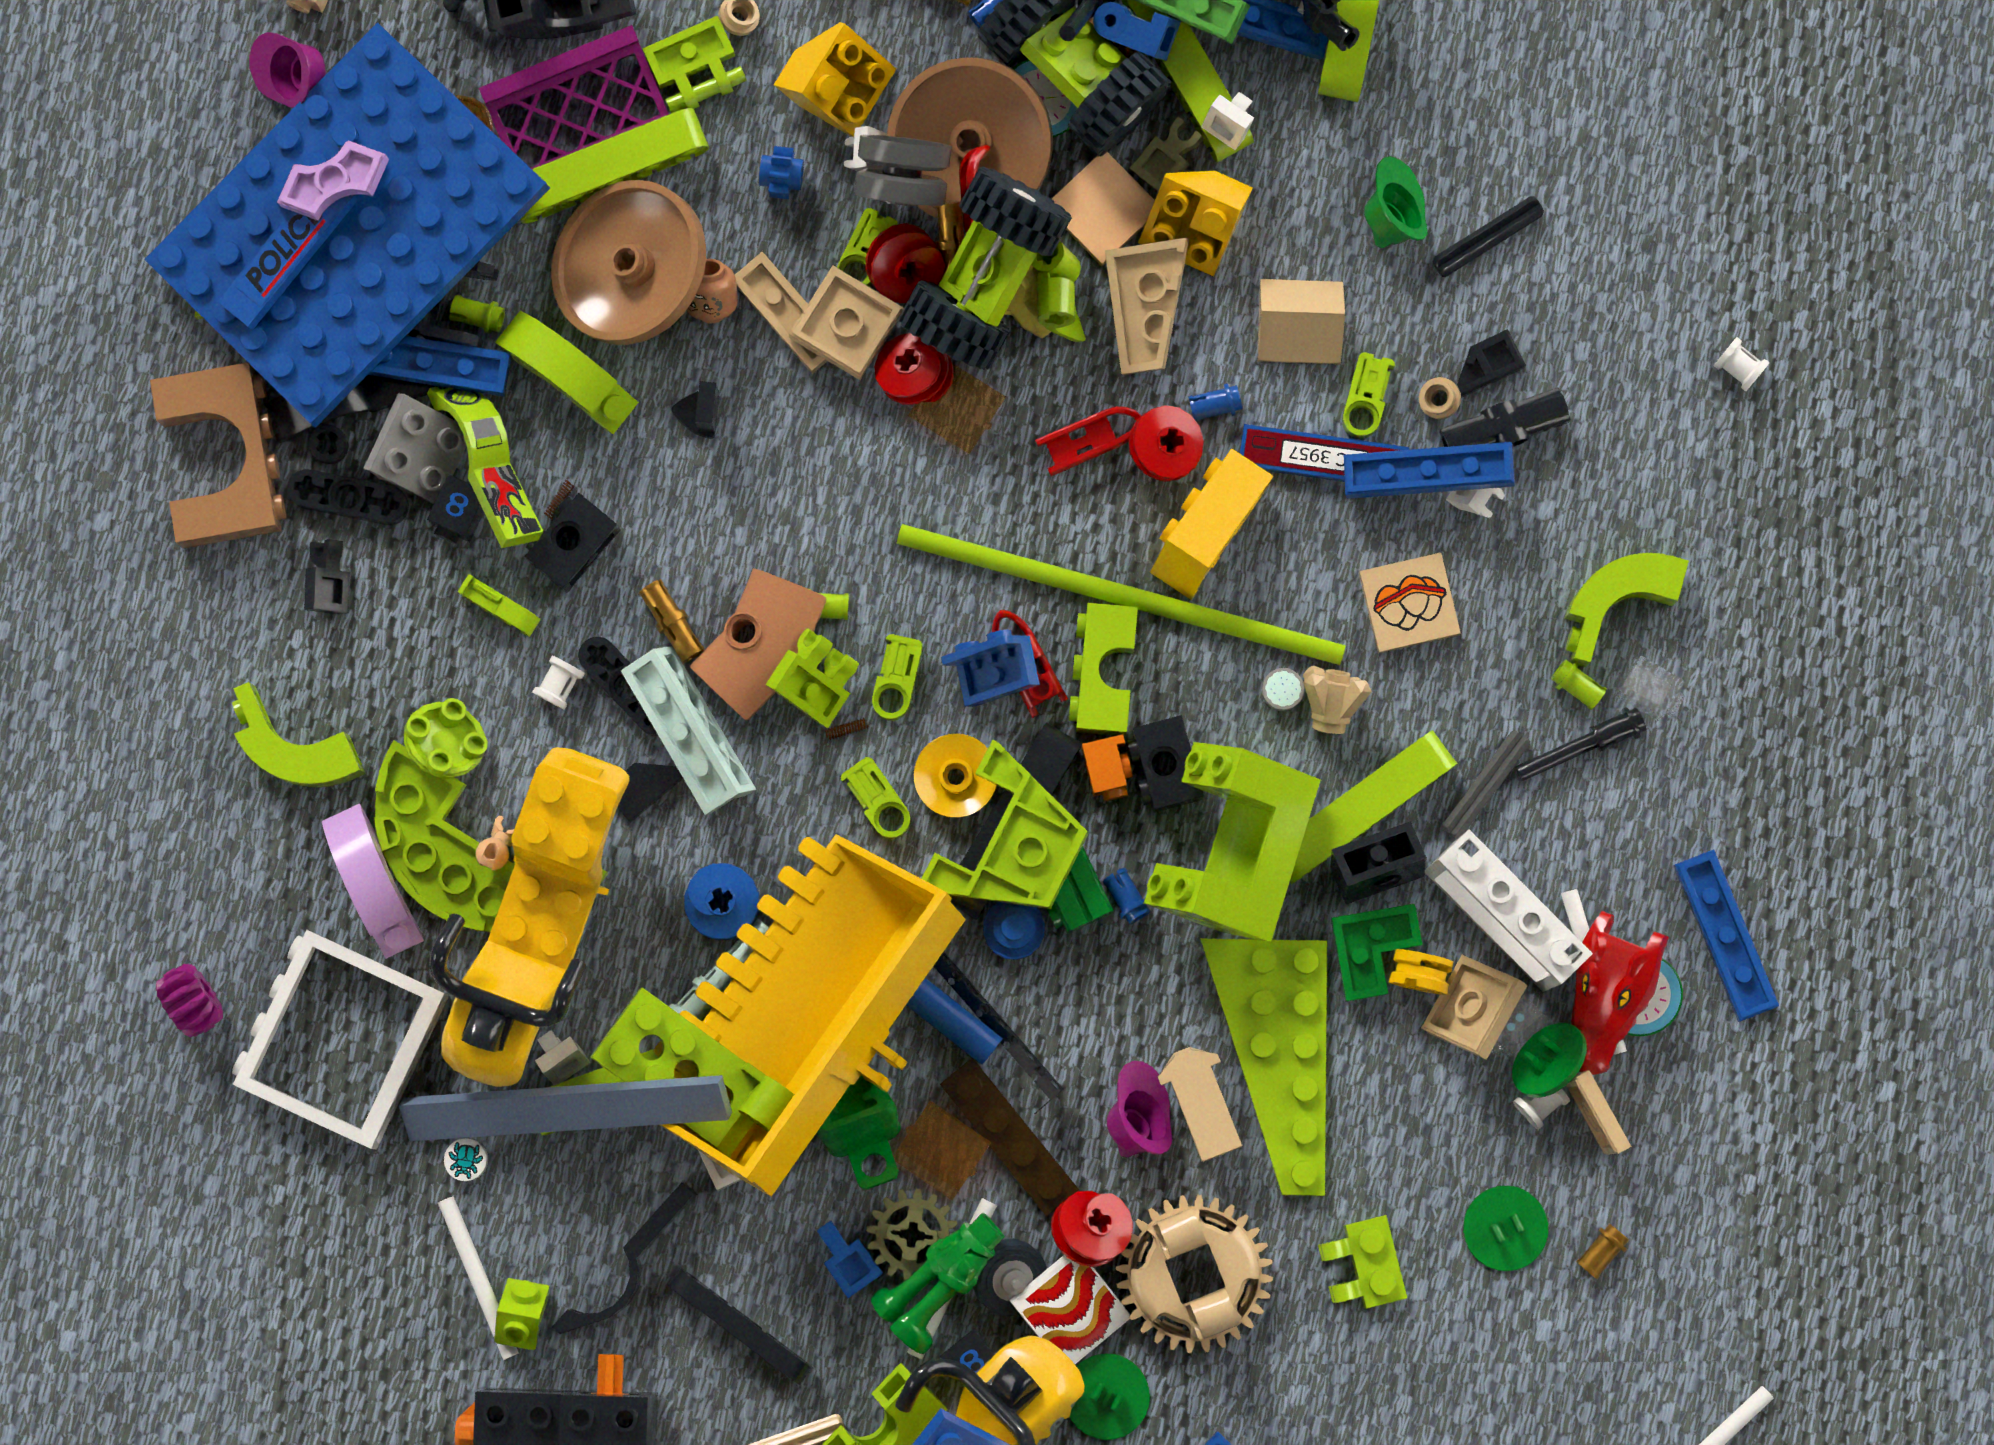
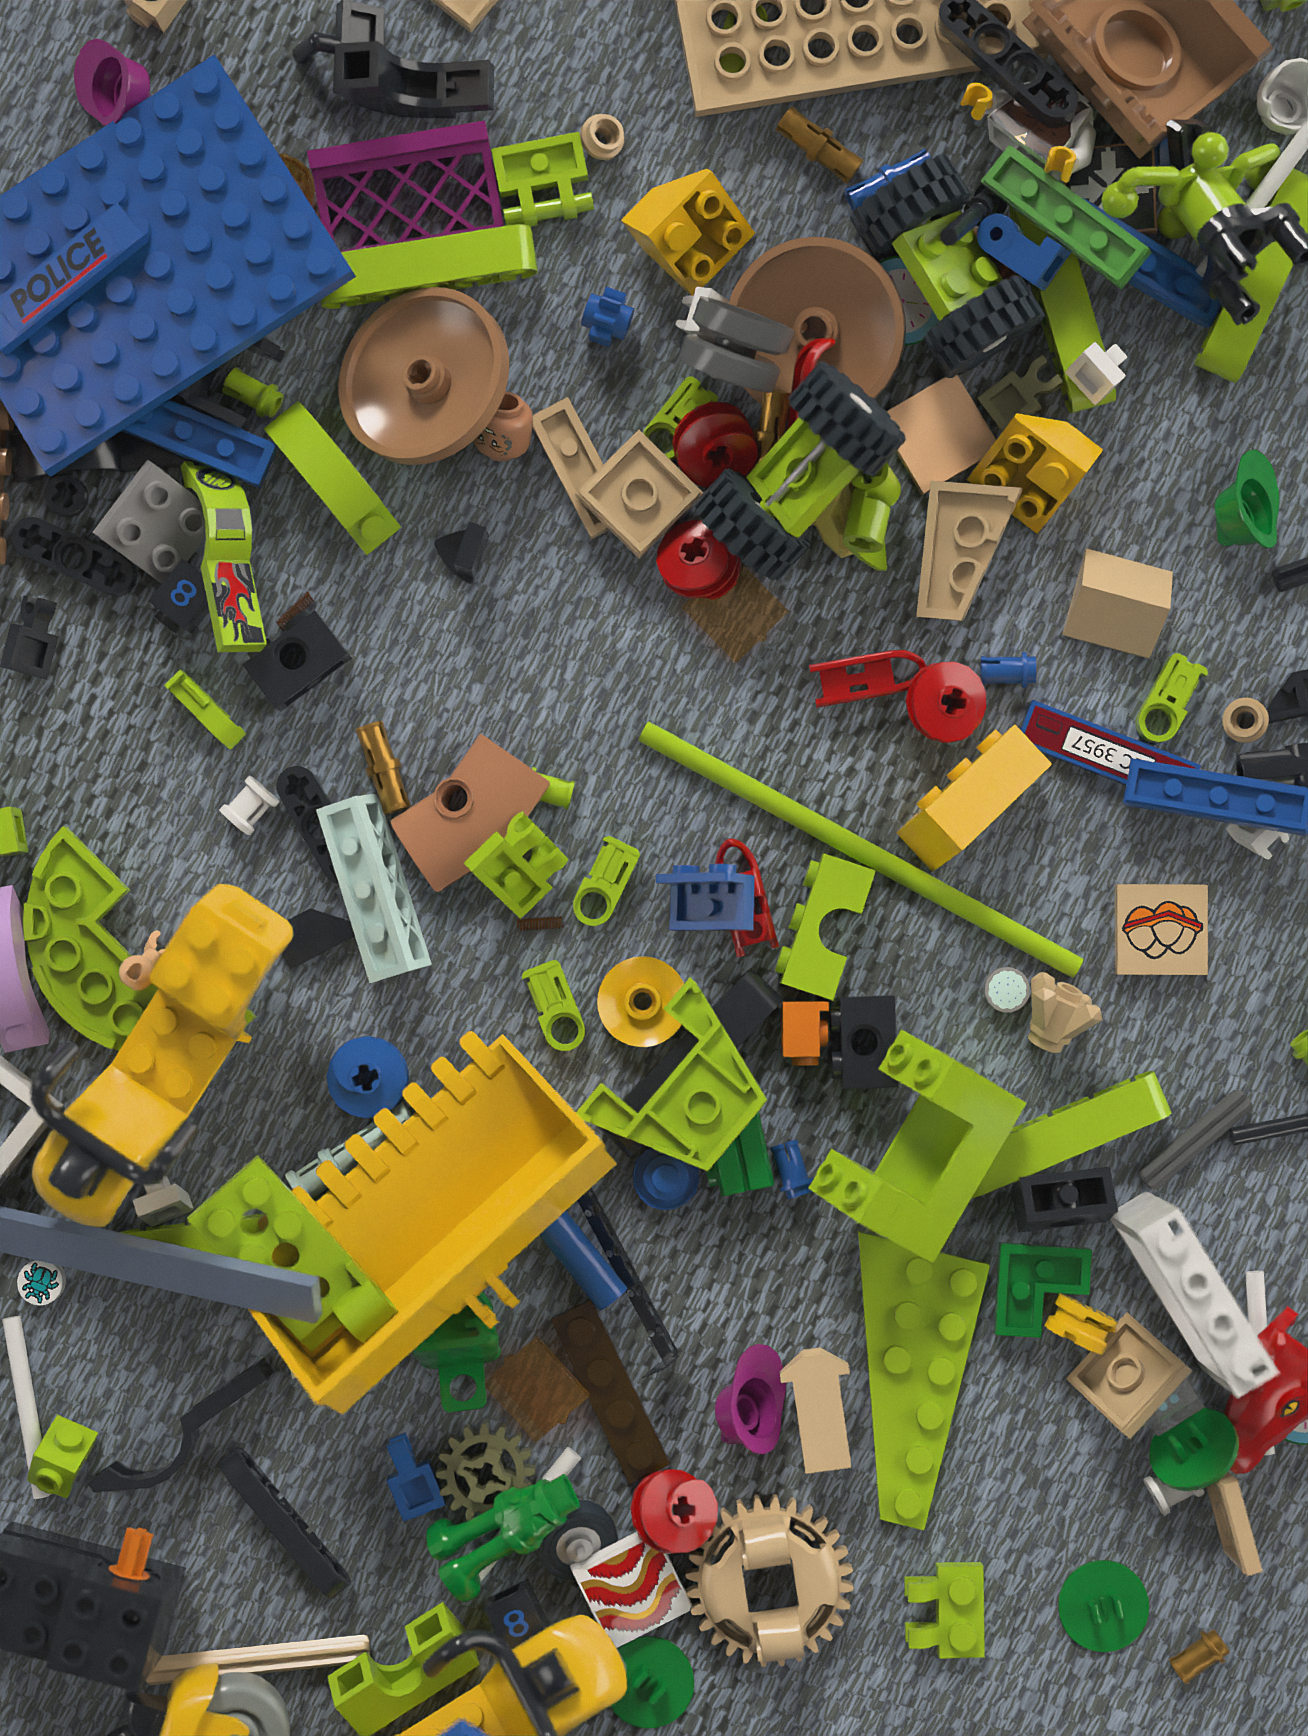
camera: 15 degrees right, 5 degrees up
lavender tile [277,141,389,221] -> none
lime dish [404,698,488,778] -> none

